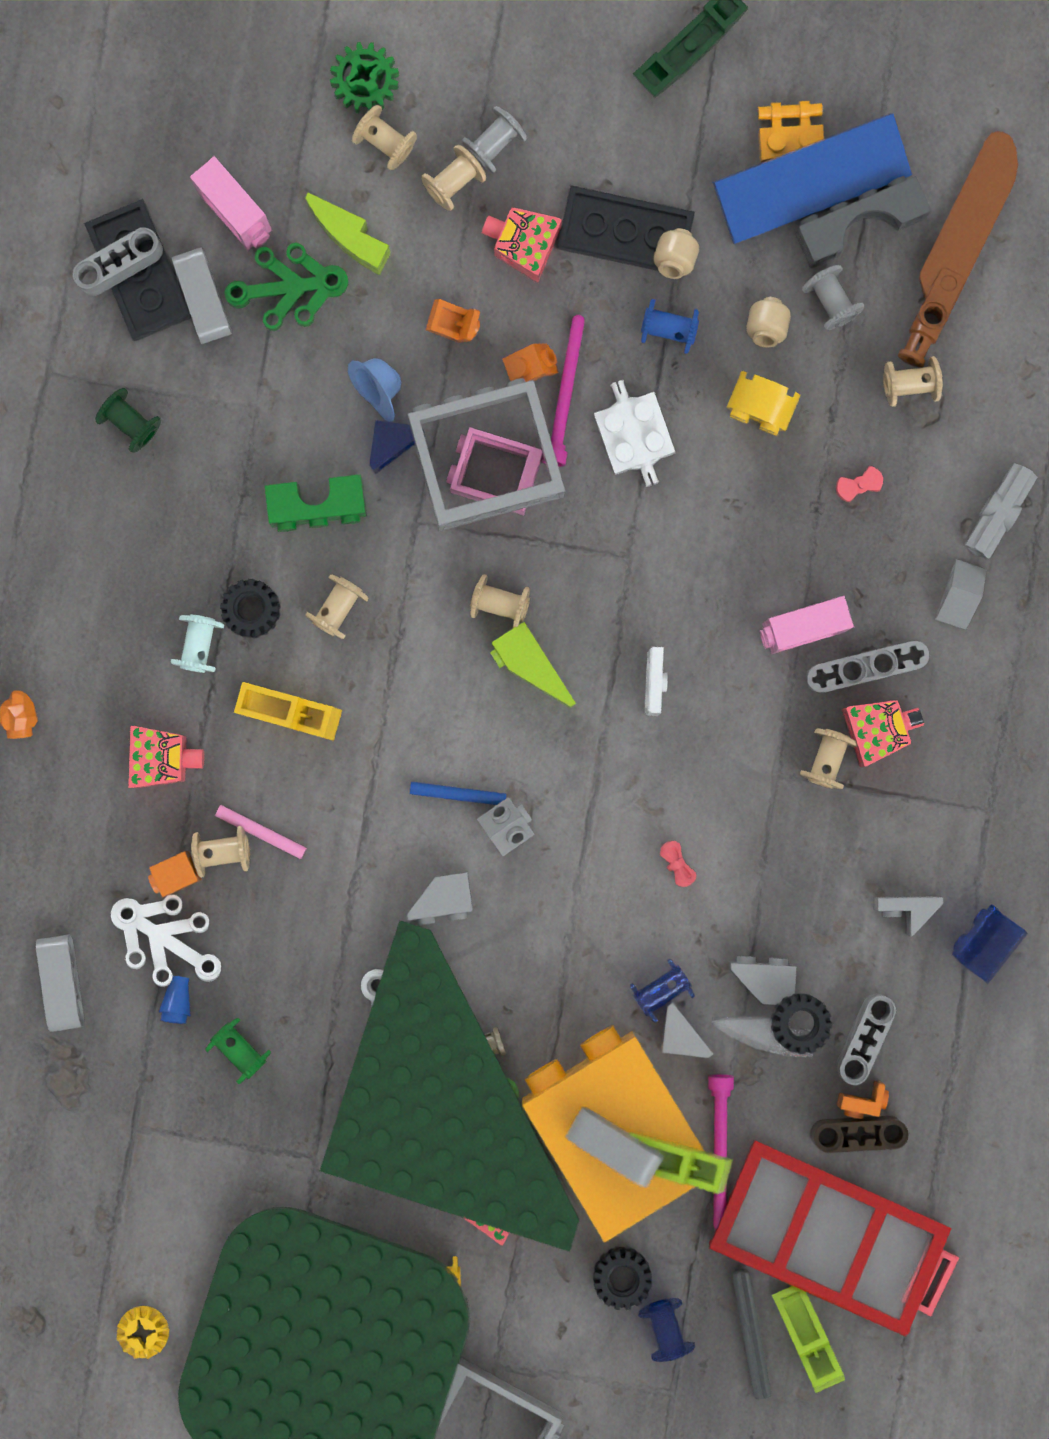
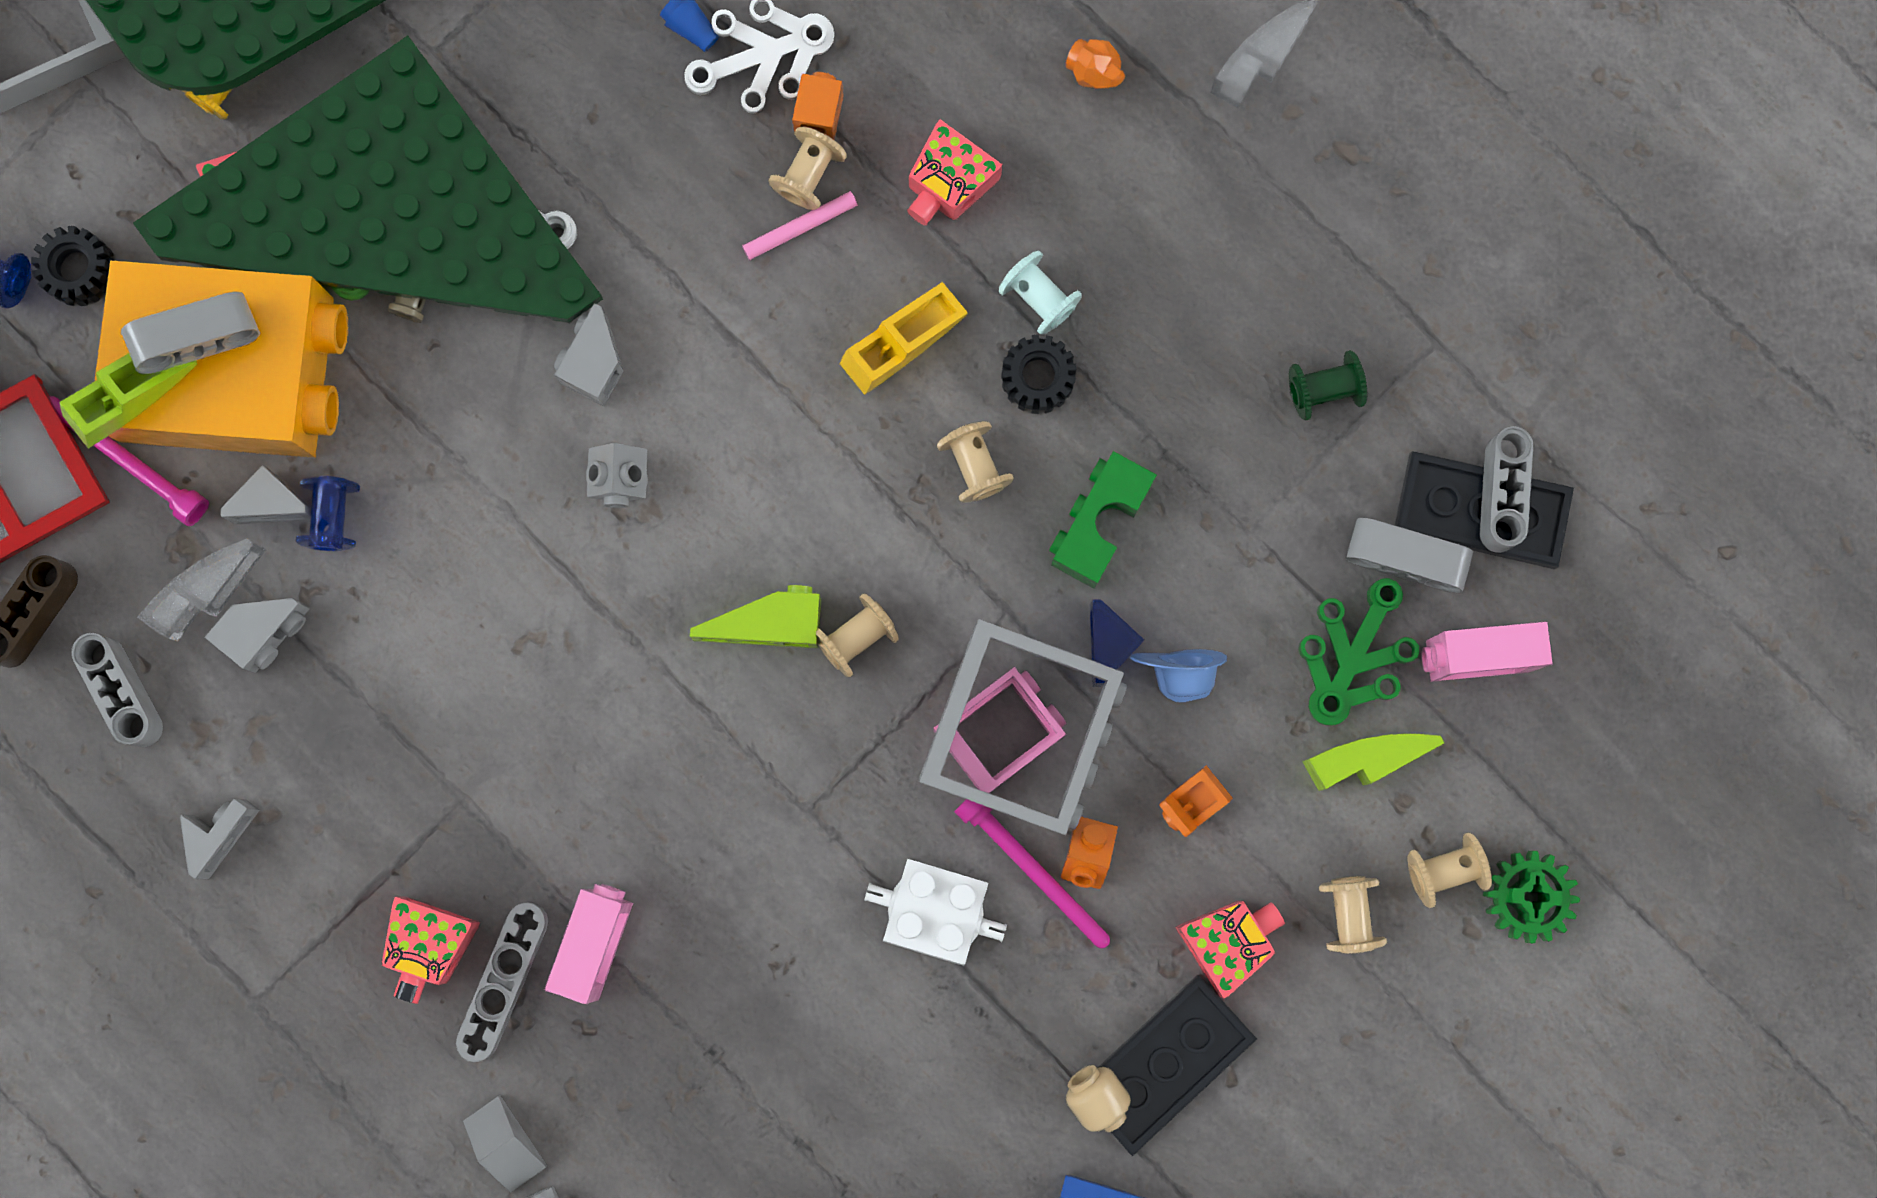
camera: 125 degrees right, 5 degrees down
green hose [205,1018,271,1084] -> none
blue bar [410,782,507,805] -> none
light grey hose [462,106,527,172] -> none
blue hose [640,299,699,354] -> none
white plate [645,647,667,716] -> none
coral piece [660,841,696,887] -> none
yellow brick [726,371,801,436] -> none
tan head [746,297,791,347] -> none
black tyre [771,993,833,1054] -> none
tan hose [800,728,857,789] -> none
coral piece [836,466,883,502] -> none
orange bracket [837,1080,889,1119] -> none
clear blue bracket [952,904,1028,984] -> none

